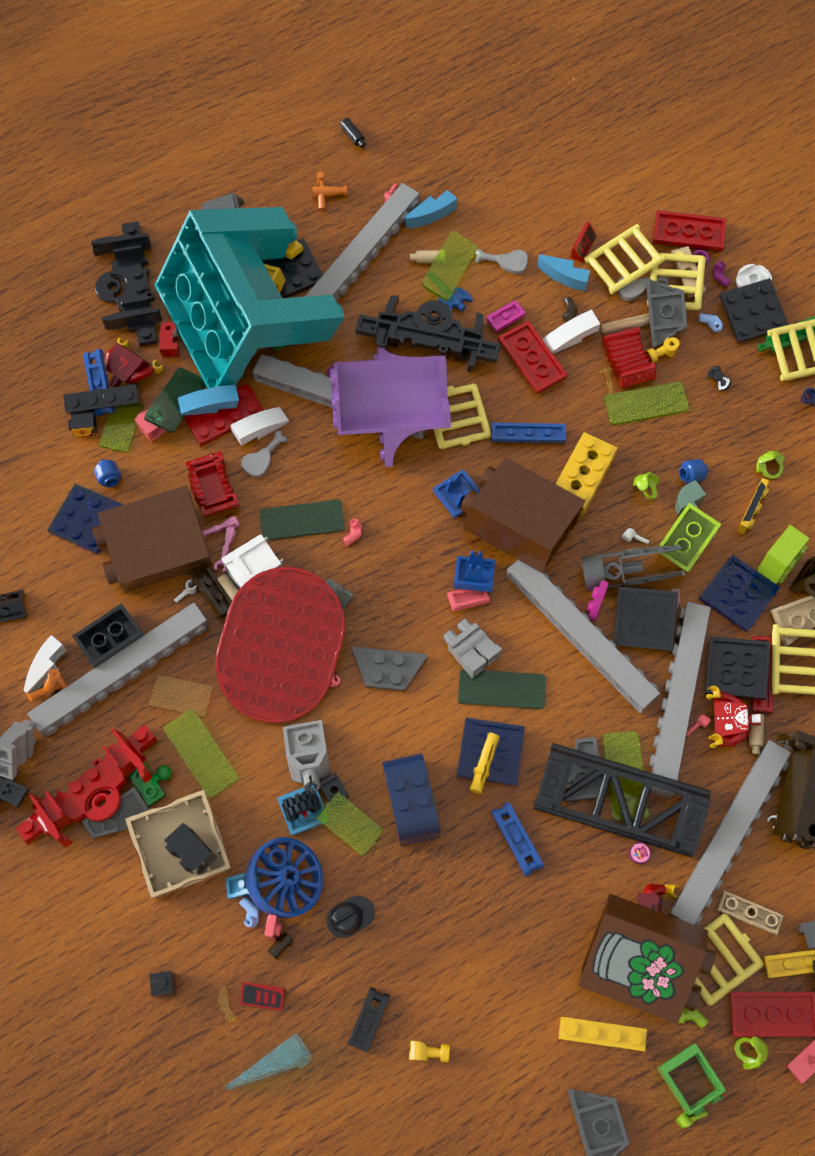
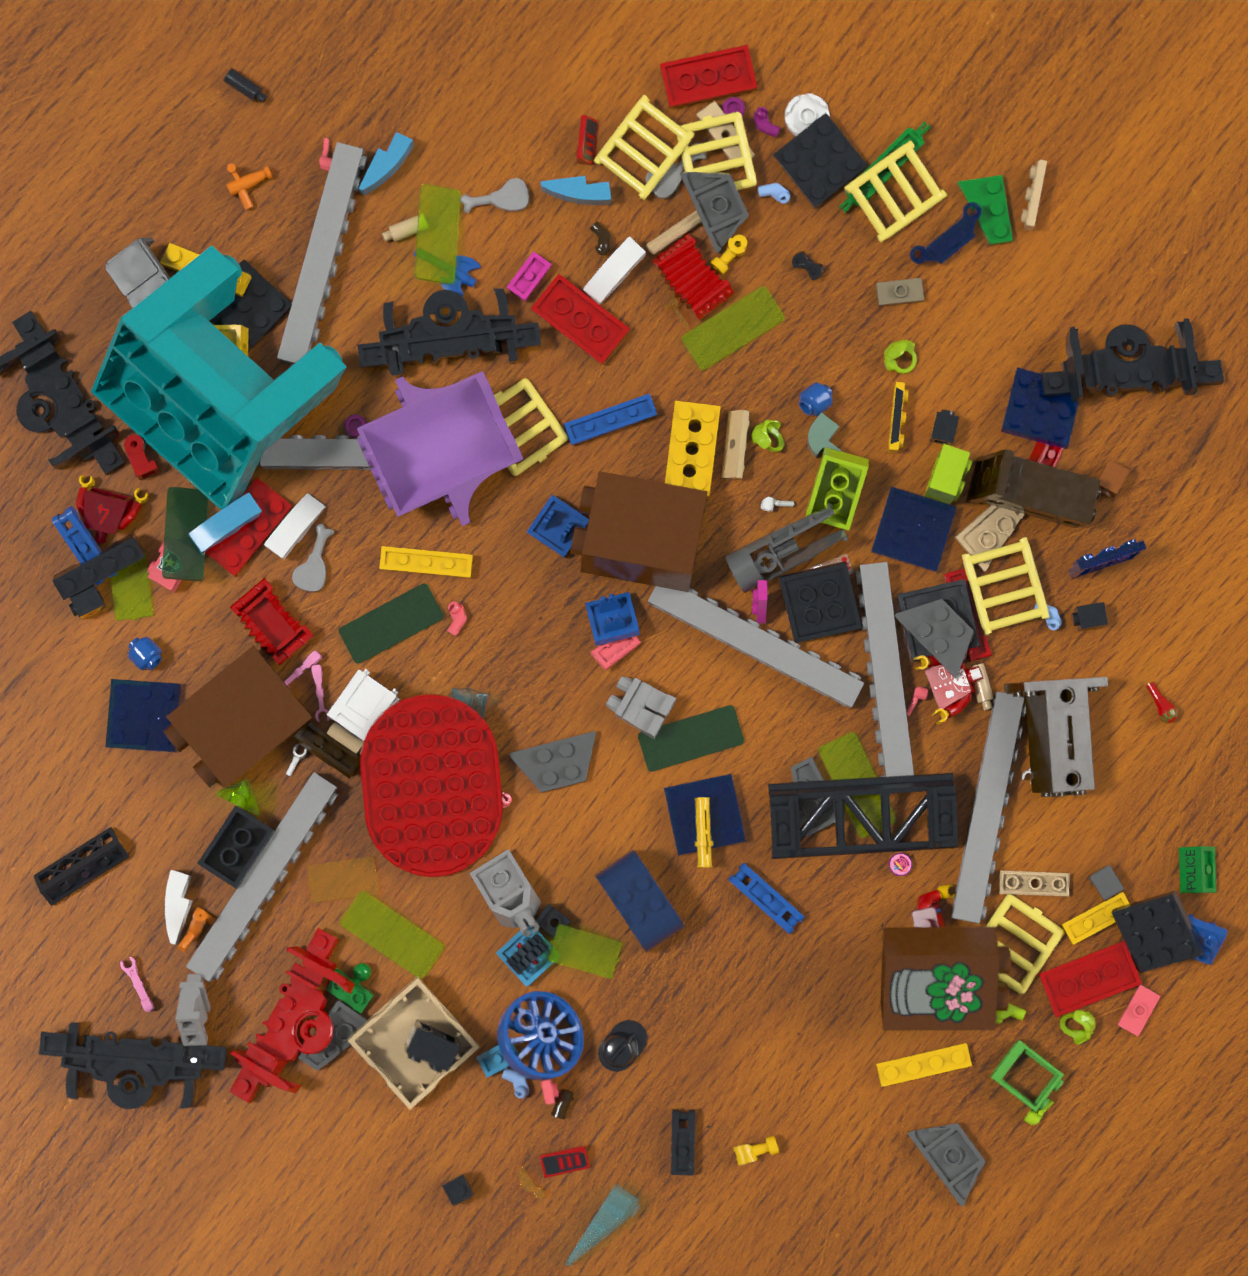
camera: 20 degrees left, 15 degrees up
none -> clear neon green slope [216,779,262,816]
none -> yellow plate [379,546,473,578]
none -> tan tile [721,410,750,480]
none -> dark tan plate [876,278,924,307]
none -> dark grey wing [894,599,975,679]
none -> black brick [929,410,959,446]

